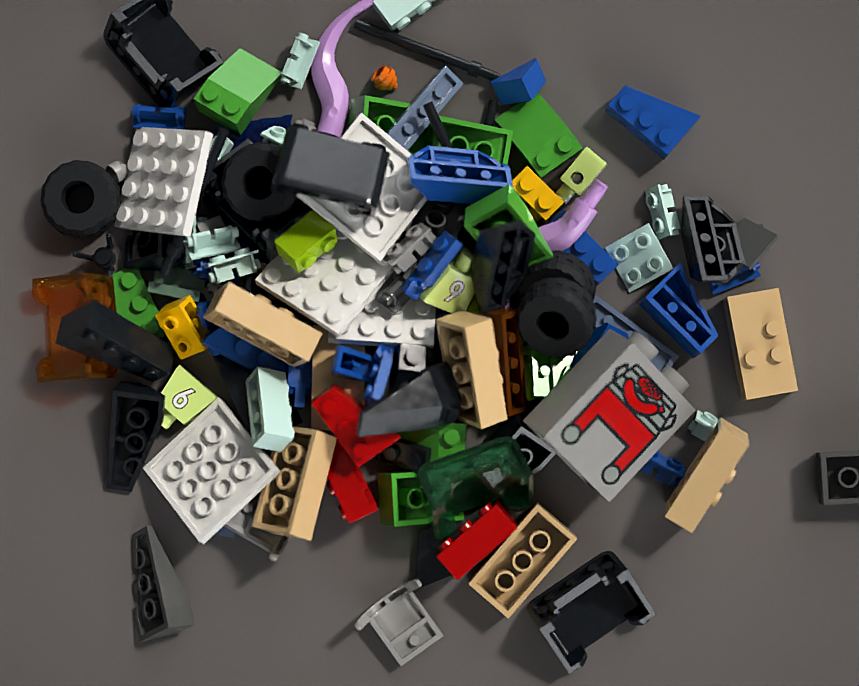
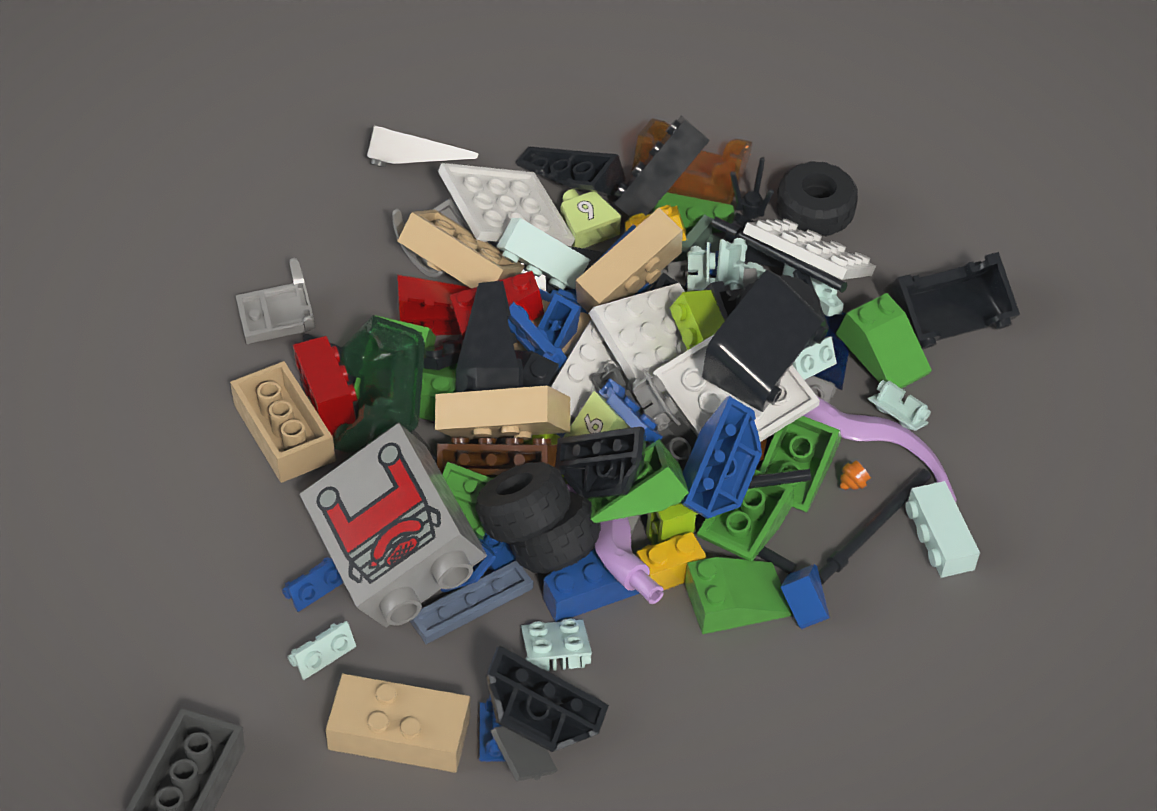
camera: 110 degrees right, 35 degrees down
light grey hinge [106,161,128,184] -> none
blue hinge [132,104,187,130] -> none
sand blue plate [386,66,463,150] -> none
black windscreen [527,551,656,674] -> none
yellowish green torso [555,147,607,204] -> none
blue wedge [605,85,701,160] -> none
blue wedge [638,262,719,359] -> none
light aqua hinge [645,184,681,240] -> none
tan brick [665,417,749,533] -> none

